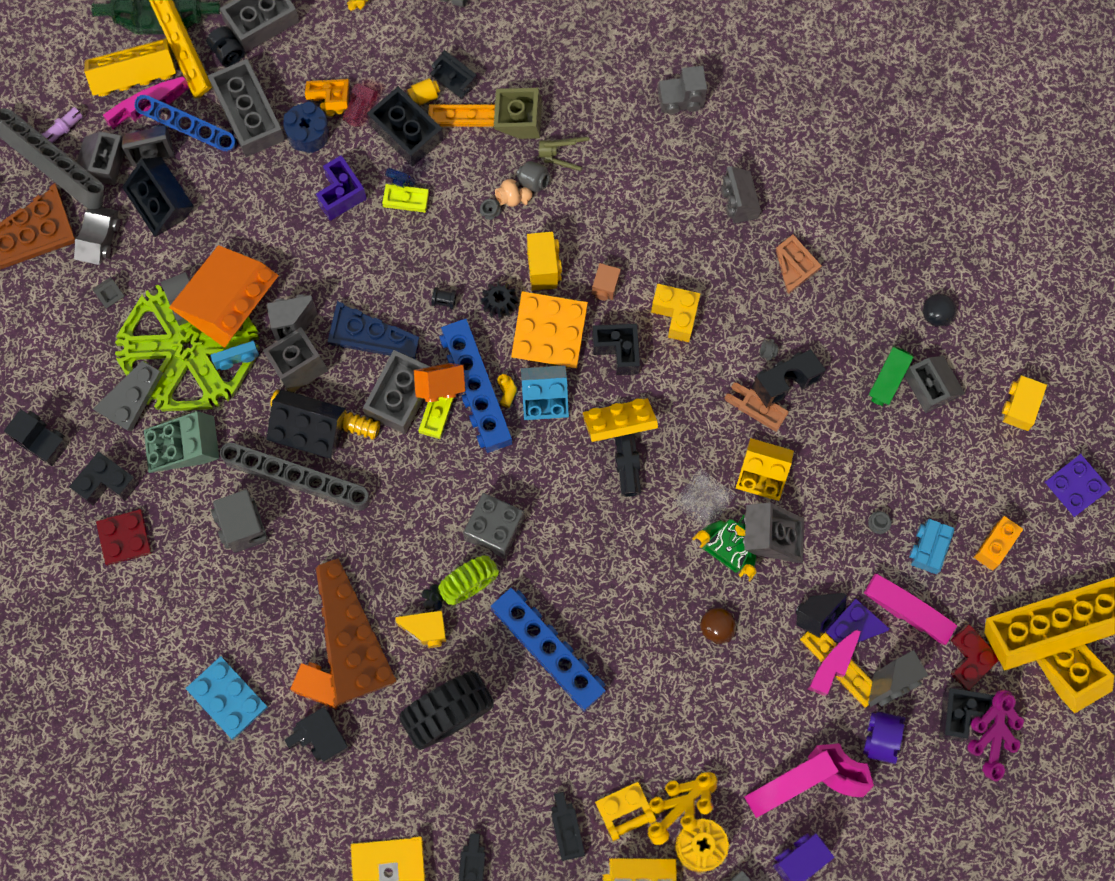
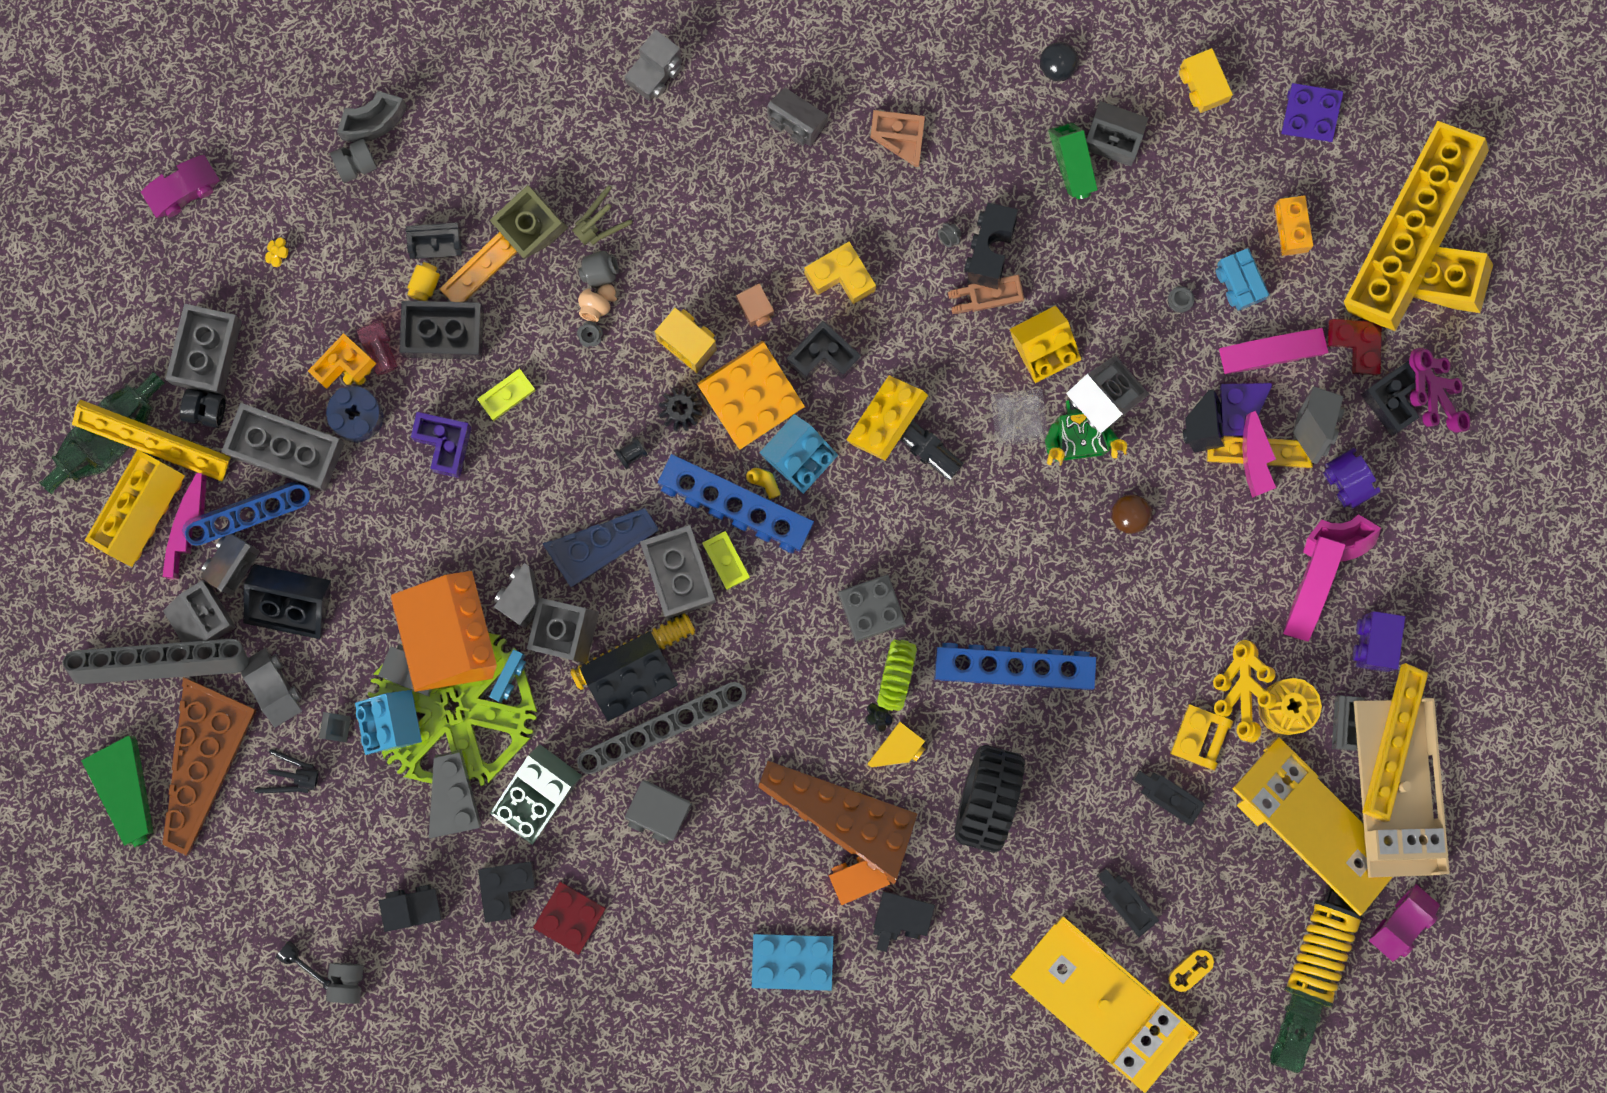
camera: 45 degrees left, 10 degrees up
lavender pin [41,107,83,143] -> none
clear blue plate [385,168,416,188] -> none
orange brick [414,363,465,402] -> none
none -> black plant [254,749,319,794]
none -> dark azure slope [355,690,422,755]

